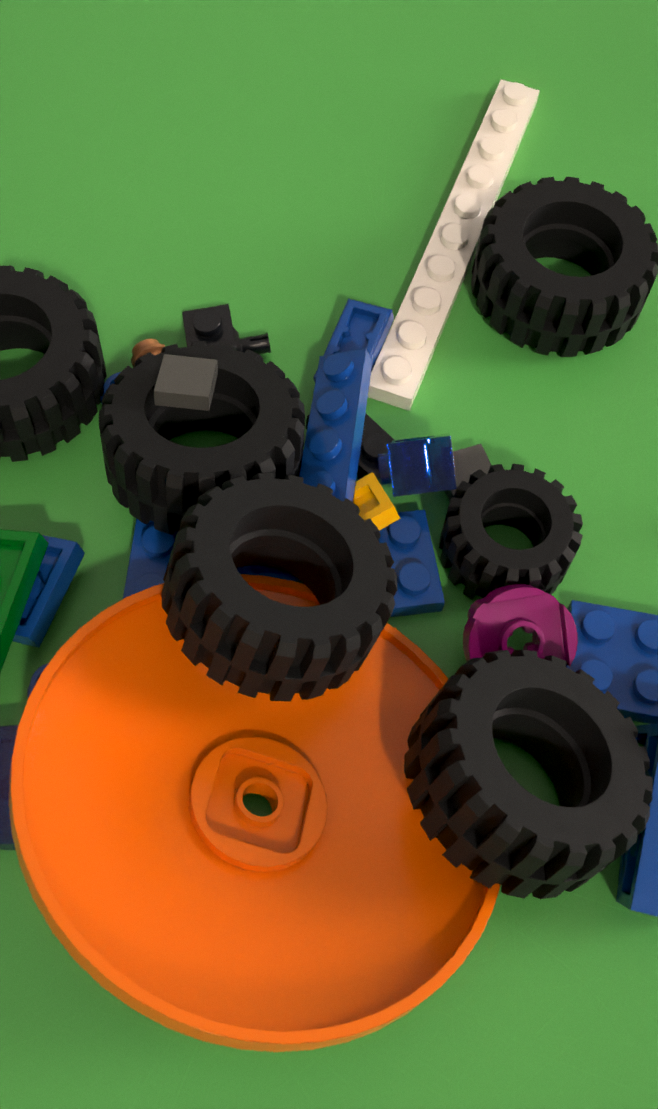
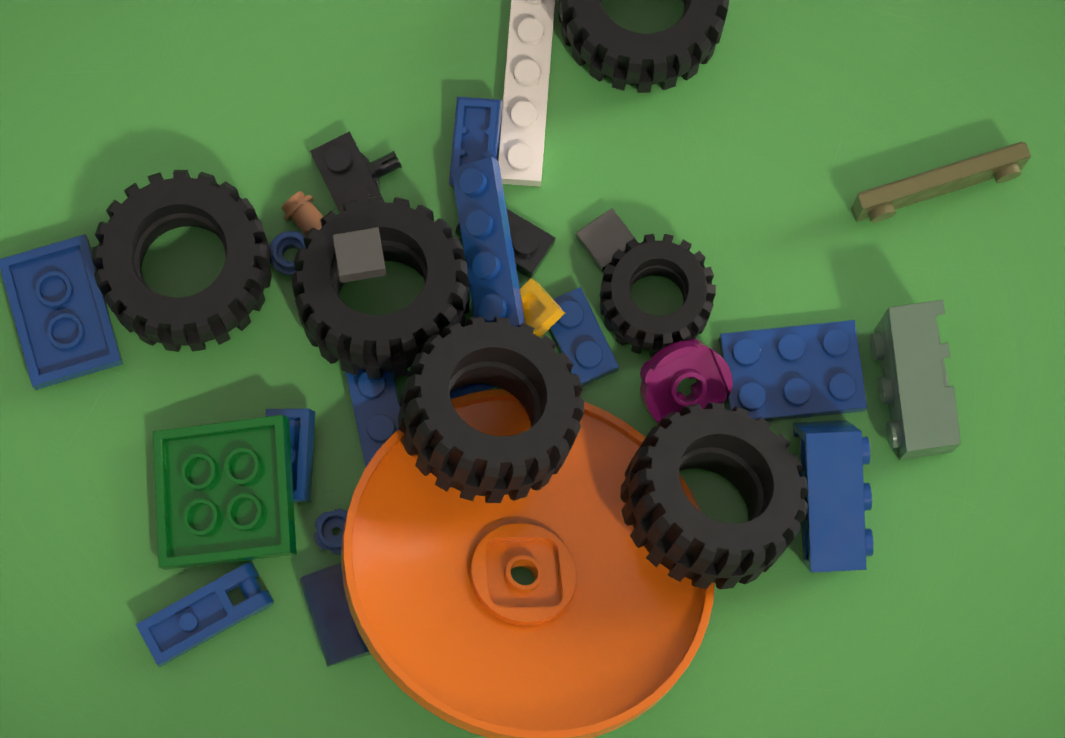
camera: 15 degrees left, 15 degrees up
clear blue brick [378,433,457,497] -> none

